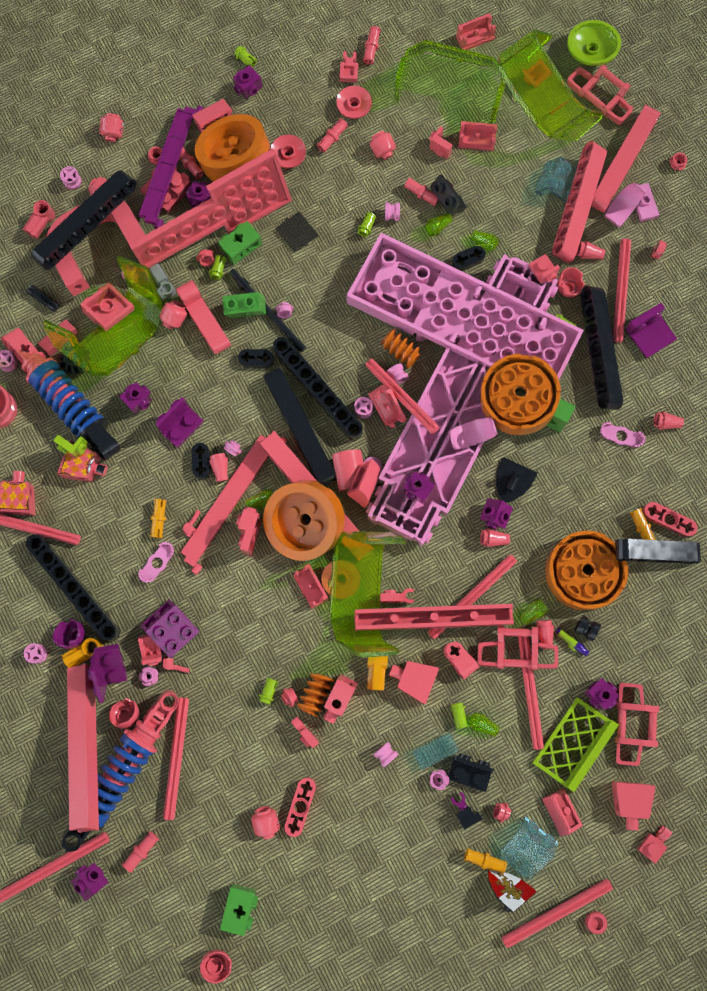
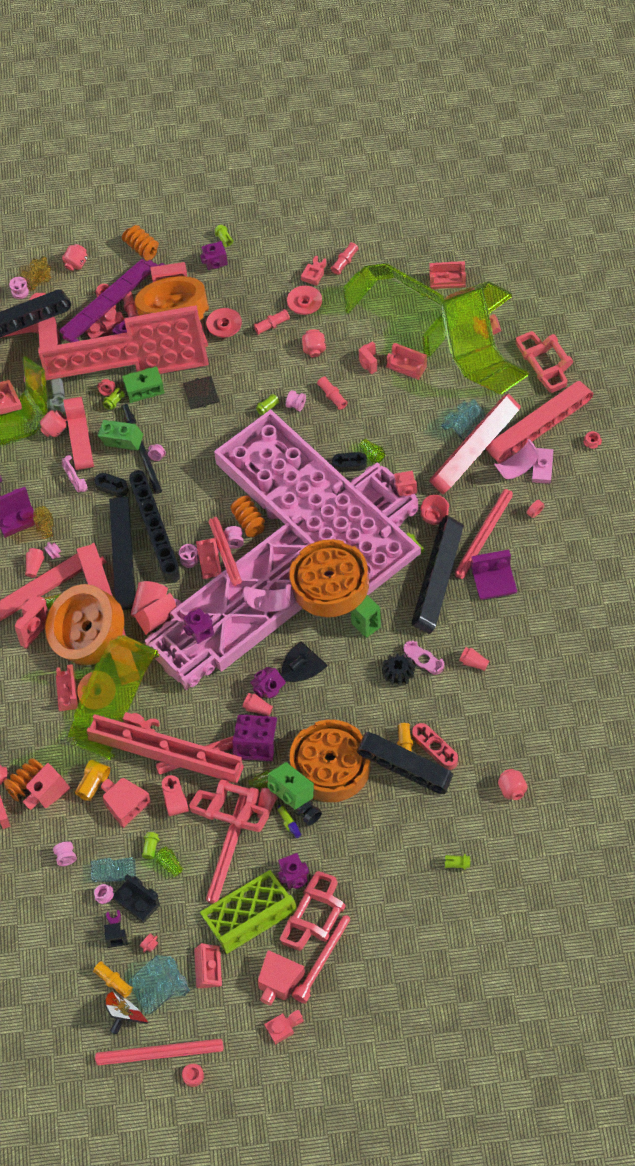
camera: 25 degrees right, 20 degrees down
black beam [192,443,210,480] -> none
clear neon green cone [425,213,453,236] -> none
black bracket [430,175,467,215] -> none
lime dish [567,20,621,66] -> none
coral cone [576,241,605,260] -> none
none -> clear yellow hips [20,256,52,291]
none -> clear yellow hips [33,506,55,539]
none -> bright pink piece [62,455,88,492]
none -> orange piece [122,225,159,261]
none -> magenta bracket [233,715,277,761]
none -> bright green brick [268,762,314,809]
none -> coral piece [292,915,350,1004]
none -> black gear [382,652,415,686]

